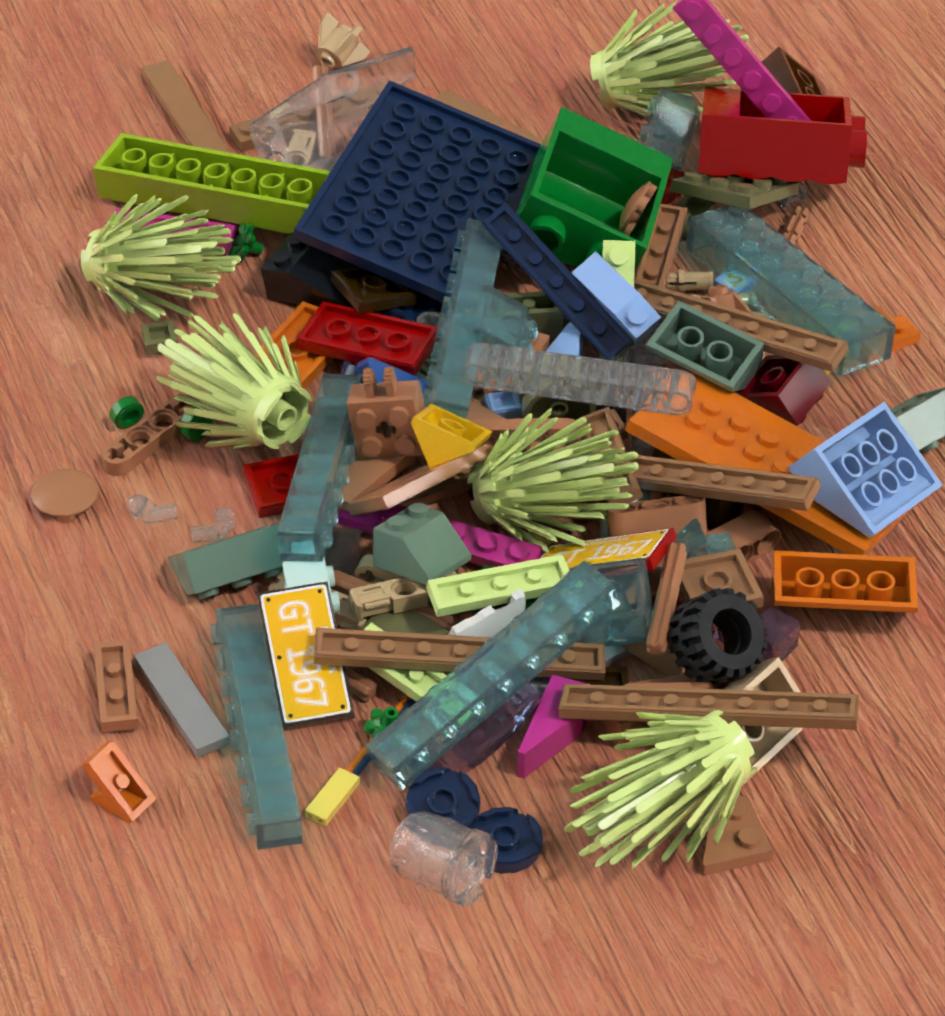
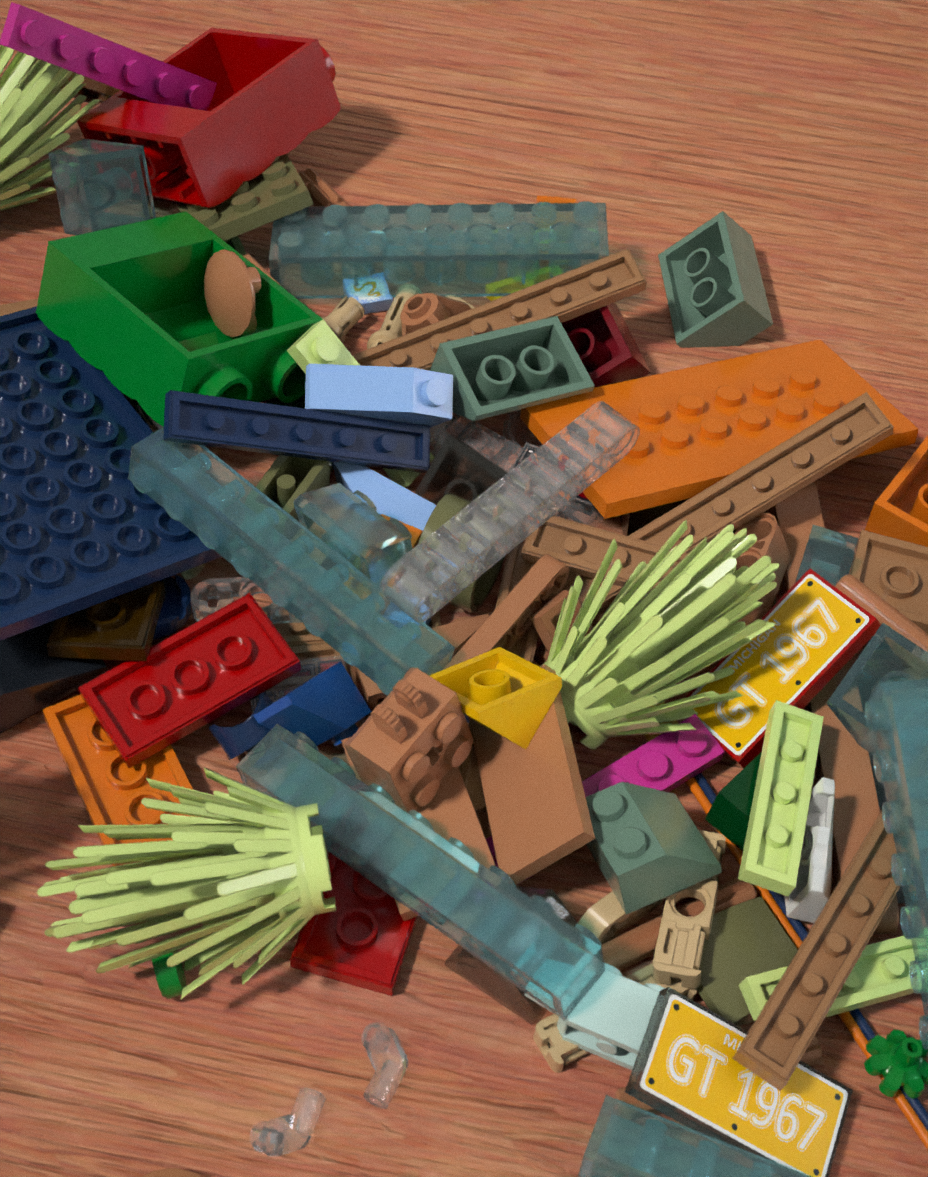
camera: 60 degrees left, 10 degrees up
nougat beam [101,392,199,476] -> none
green tile [109,396,144,429] -> none
sand green slope [168,523,291,599] -> none
light blue slope [788,402,942,538] -> none

